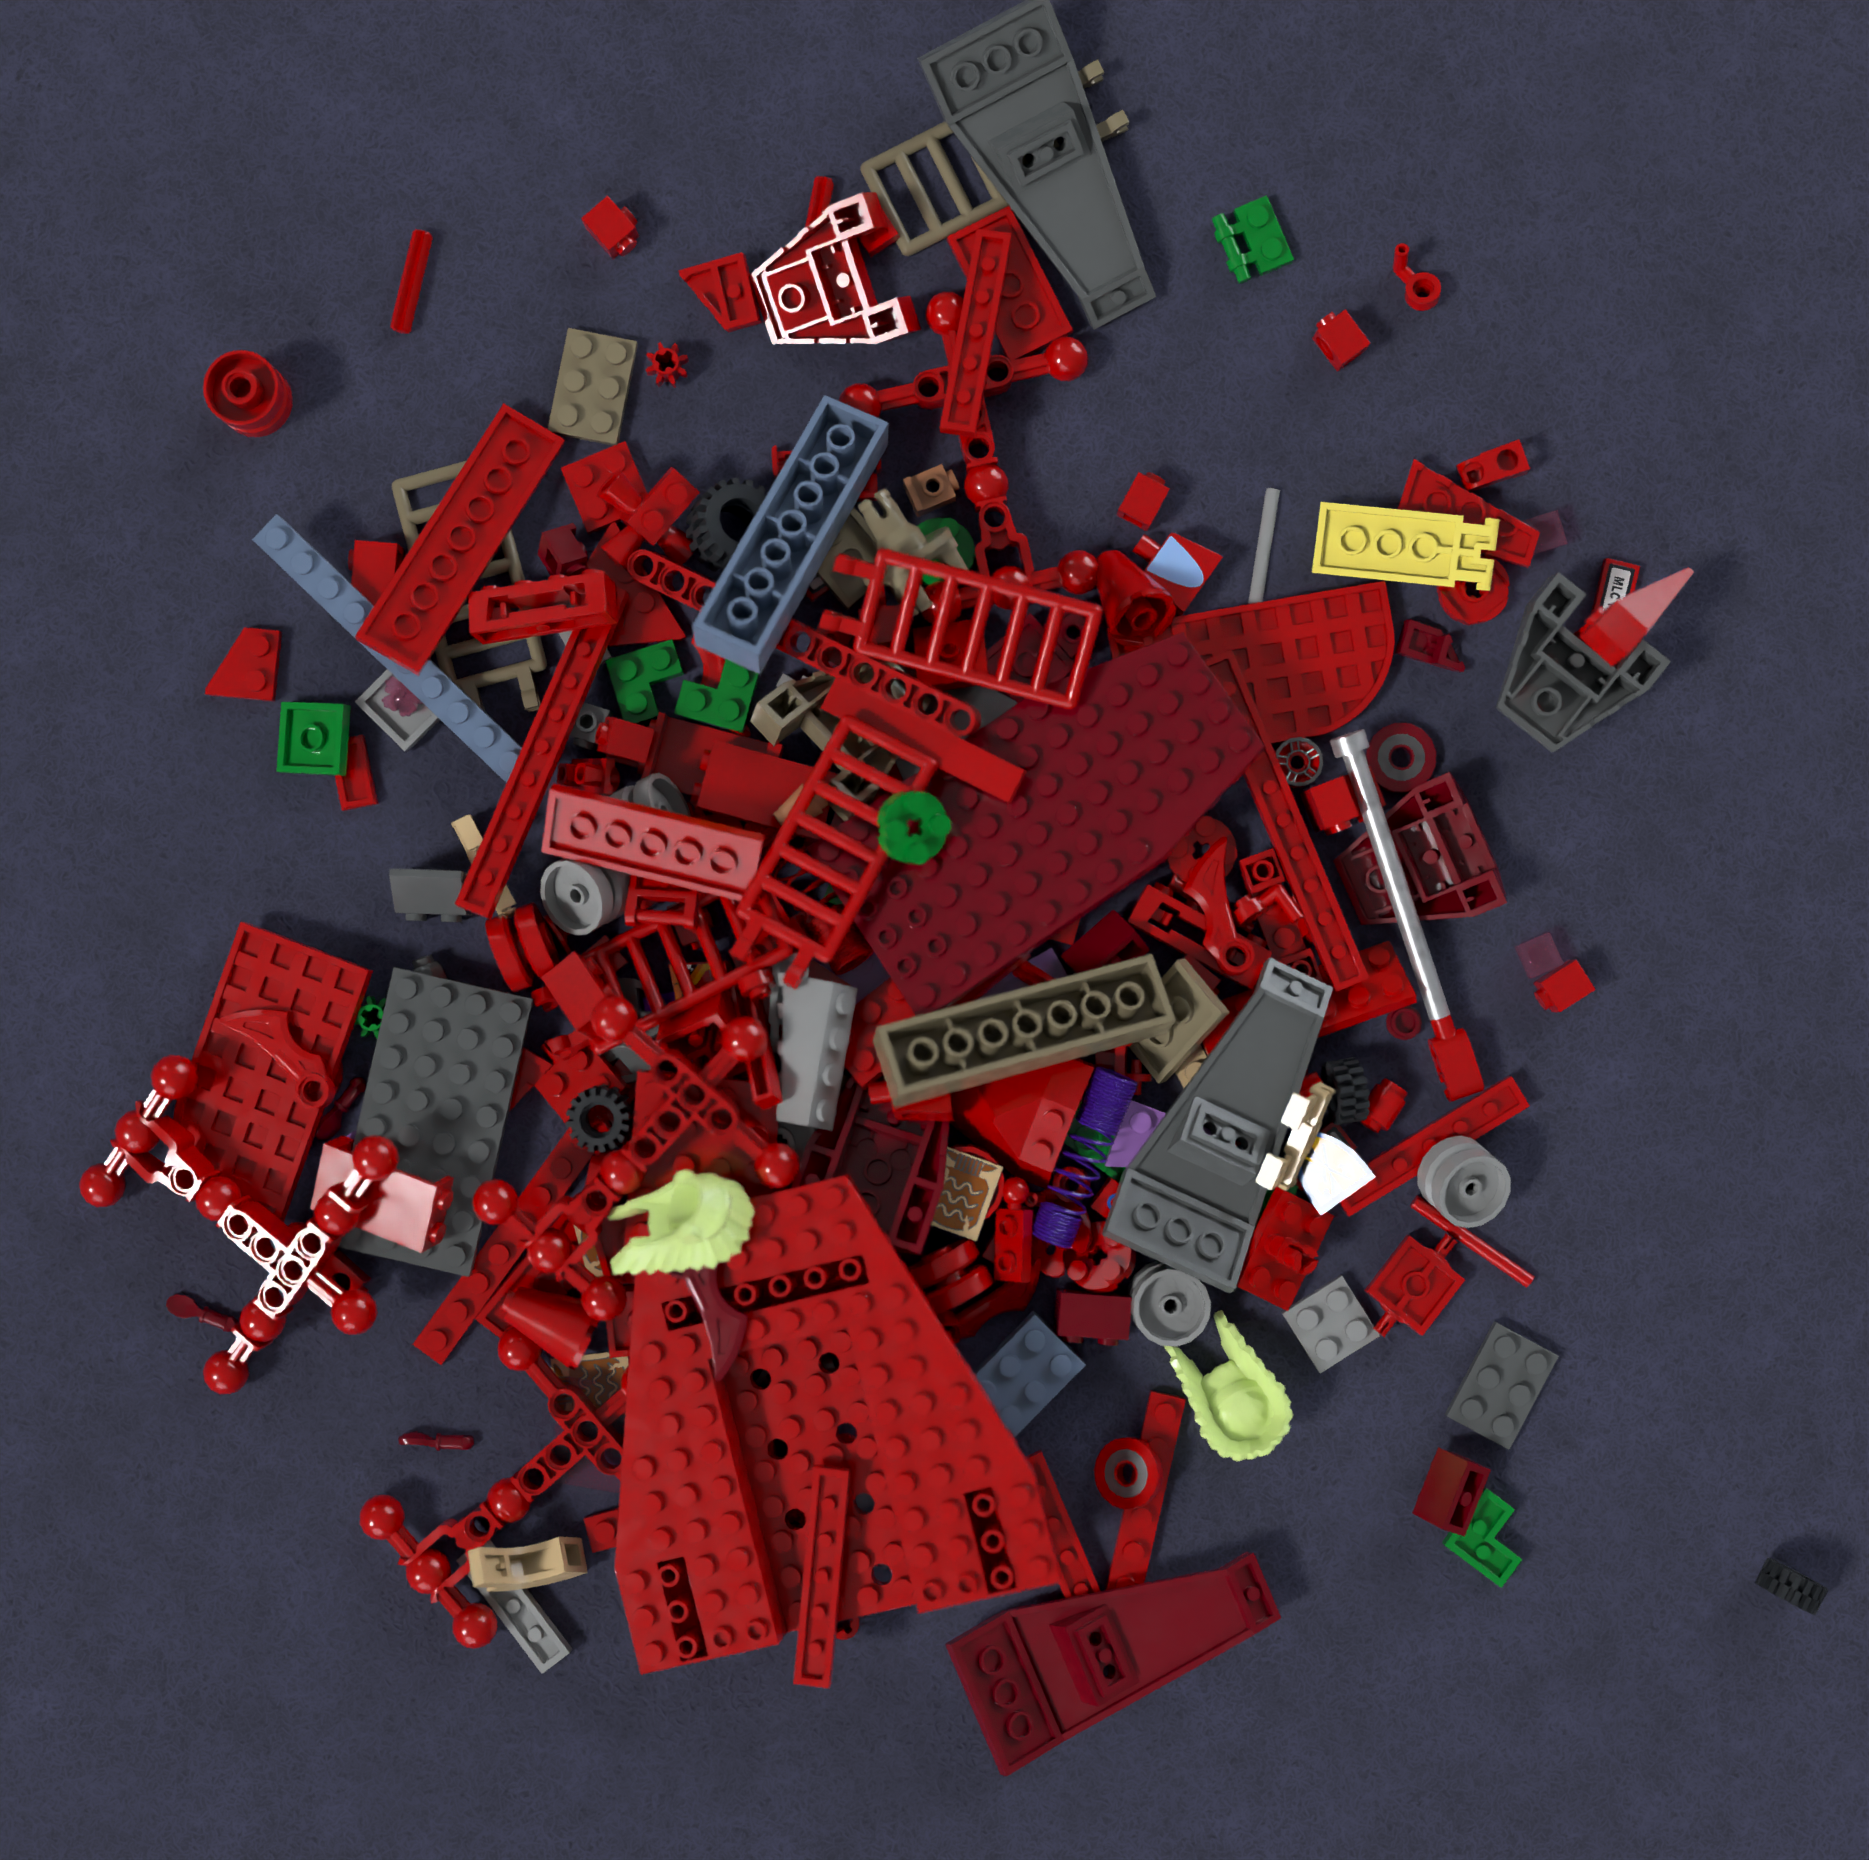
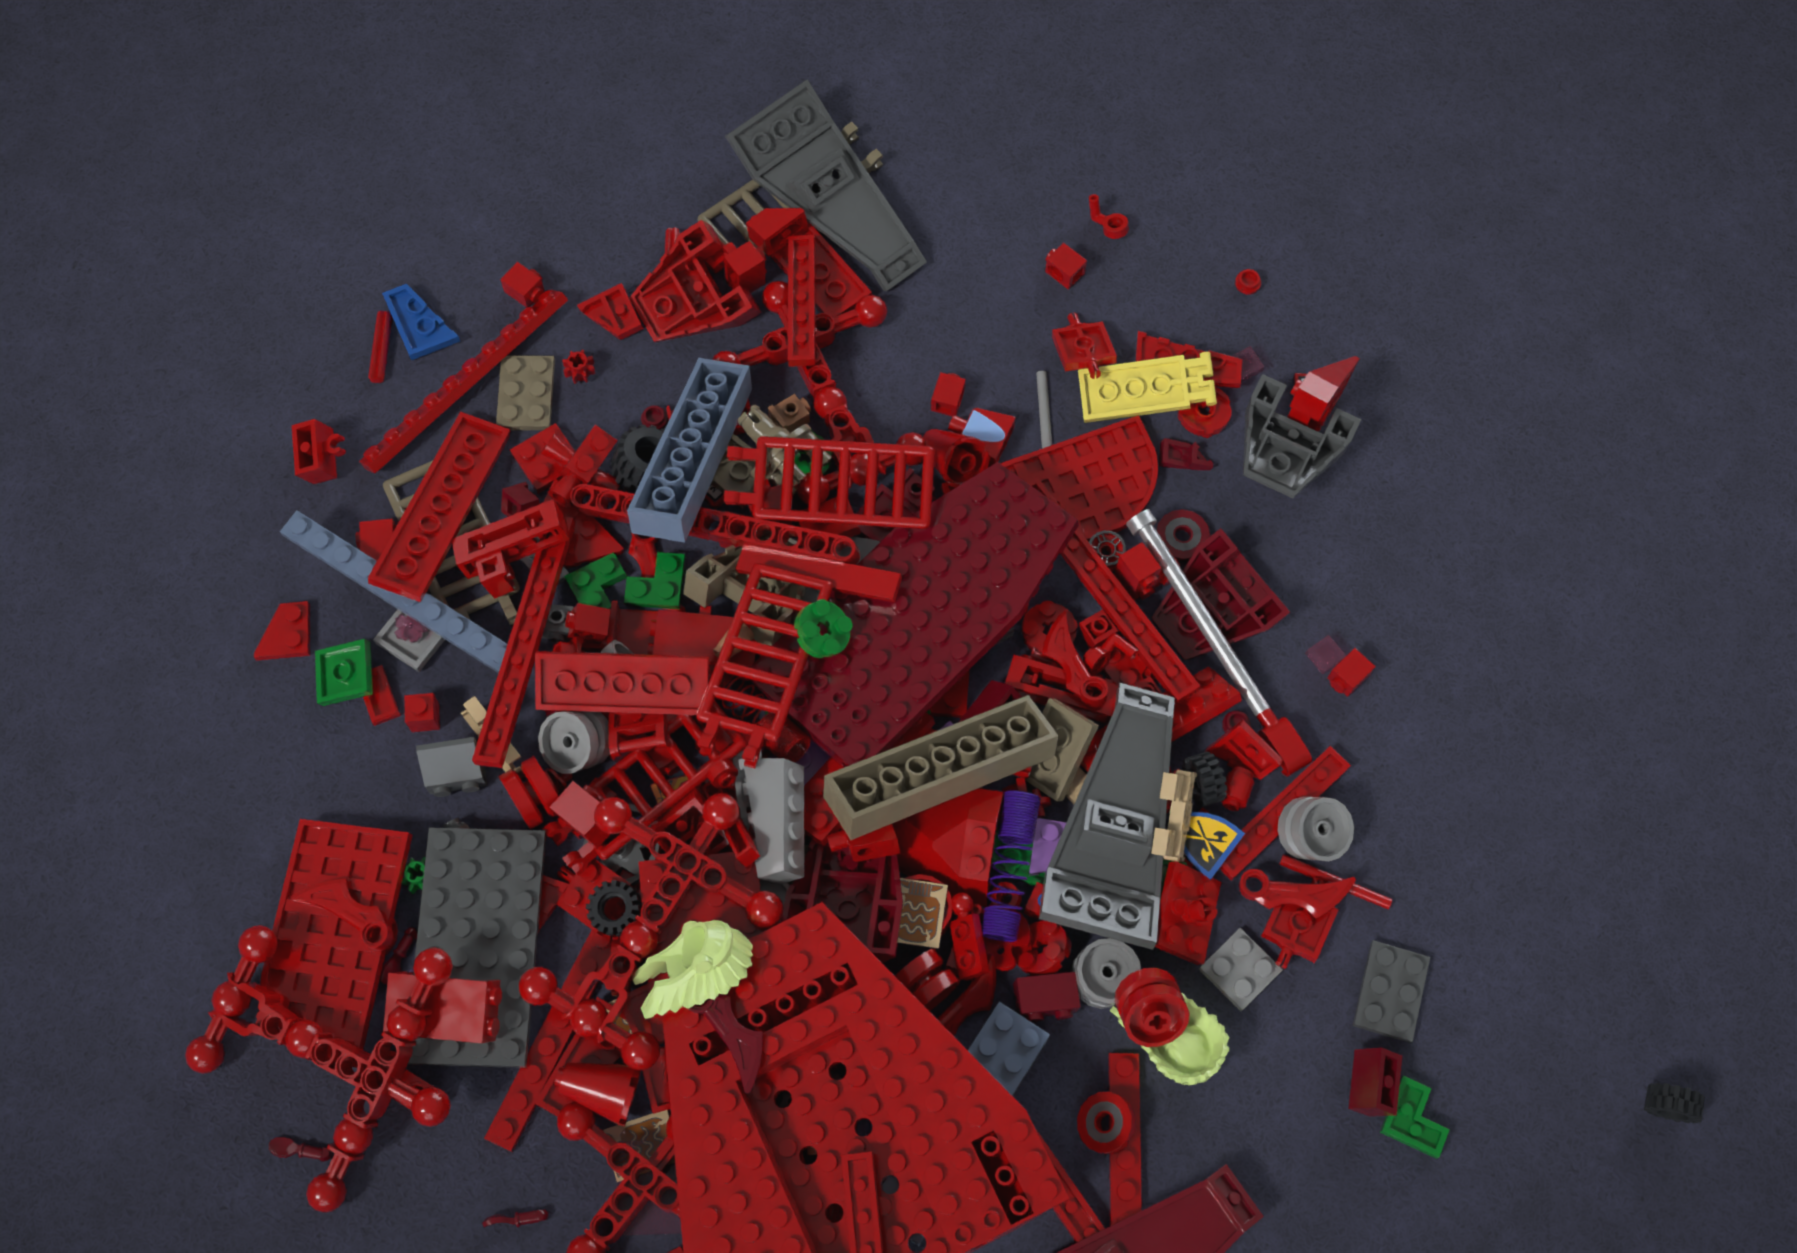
camera: 10 degrees left, 20 degrees down
red wheel [203,350,293,437] -> none
green plate [1212,195,1294,284] -> none
red leg [1456,439,1530,492] -> none
none -> red brick [291,419,346,484]
none -> red plate [359,290,568,474]
none -> blue wing [382,284,460,361]
none -> red brick [404,693,440,732]
none -> red brick [476,550,515,599]
none -> dark red plate [641,405,668,430]
none -> red brick [723,241,767,293]
none -> red slope [746,208,808,256]
none -> red plate [1052,312,1117,379]
none -> red wheel [1114,968,1190,1047]
none -> red wing [1204,720,1283,780]
none -> red plate [1235,269,1261,295]
none -> red piece [1239,869,1356,919]

